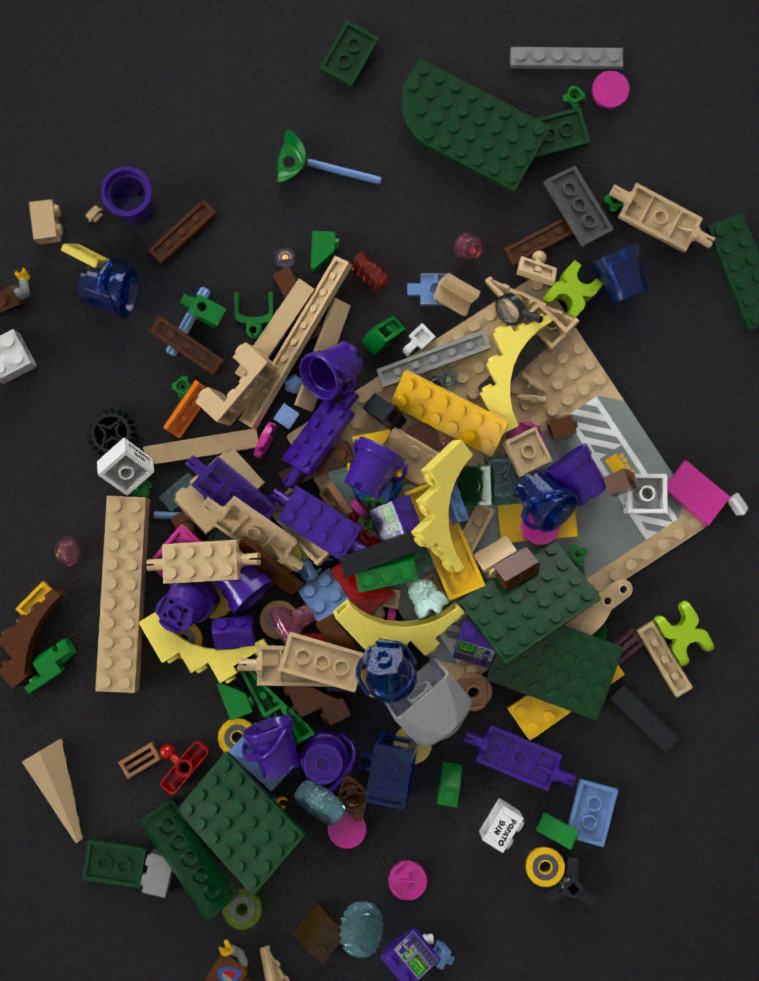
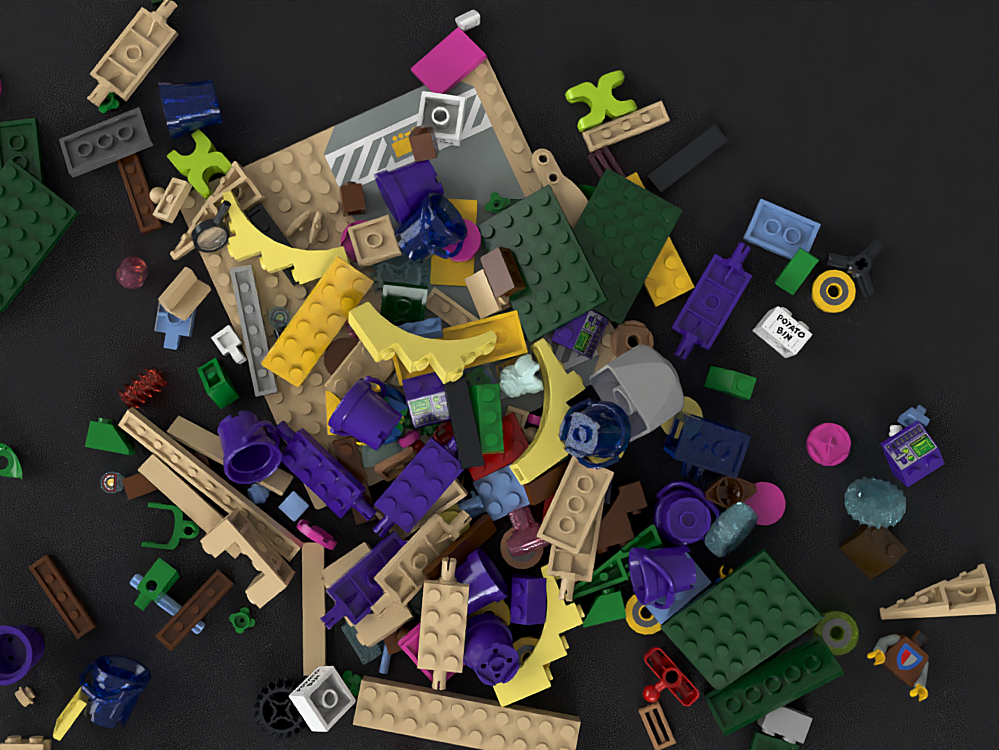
camera: 80 degrees left, 0 degrees up
orange plate [163,380,206,439] -> none
medium blue bar [307,159,382,184] -> none
black tile [362,393,407,432] -> none

